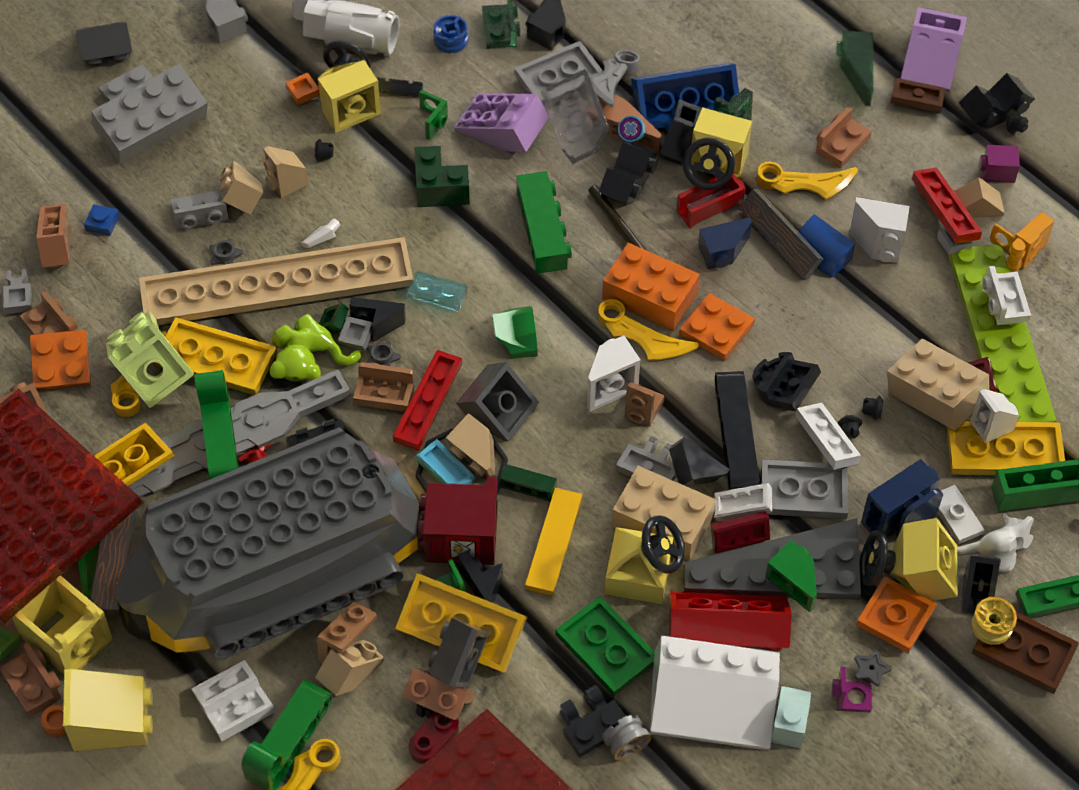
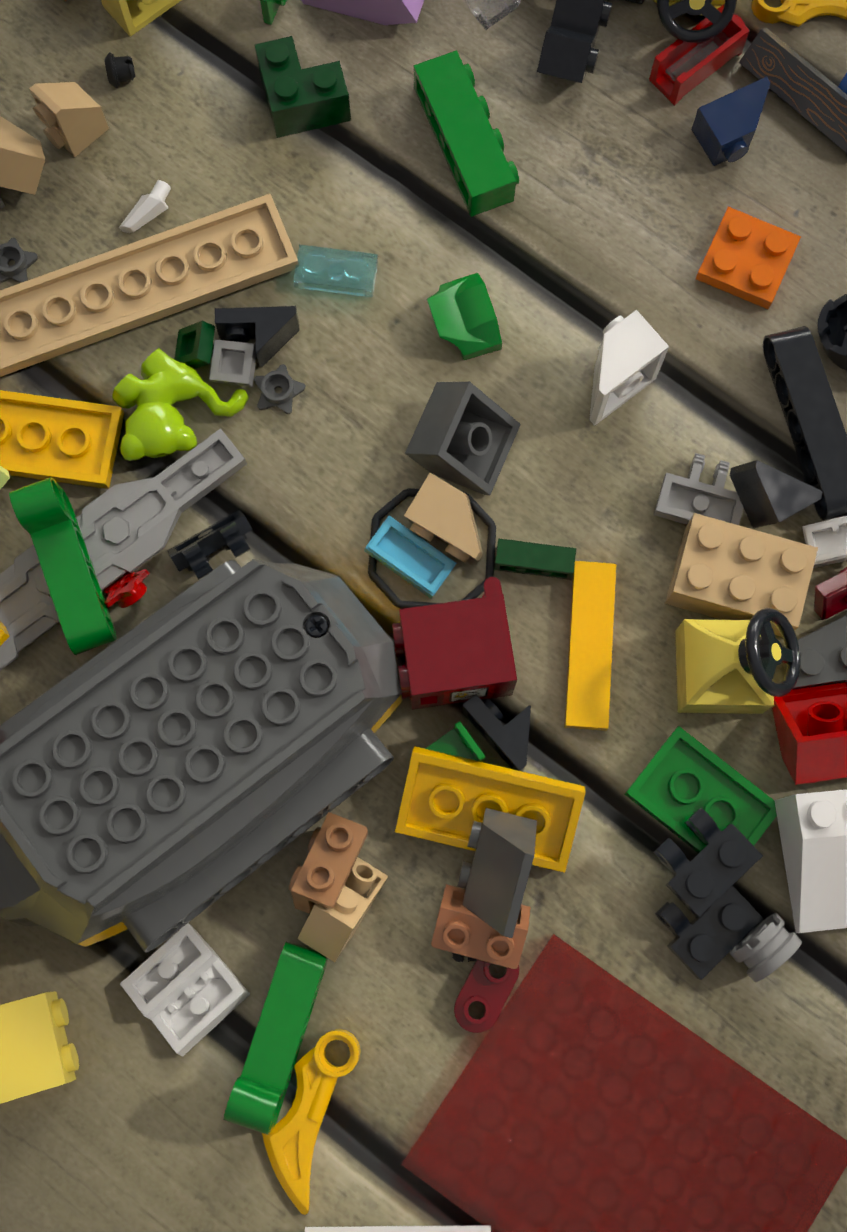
camera: 10 degrees left, 20 degrees up
medium nougat bracket [353,362,415,412] -> none
red plate [393,350,462,451] -> none
dark brown bar [588,185,646,250] -> none
yellow piece [598,299,699,360] -> none
orange brick [602,243,700,331] -> none
medium nougat bracket [625,382,664,426] -> none
none -> black plate [653,808,763,918]

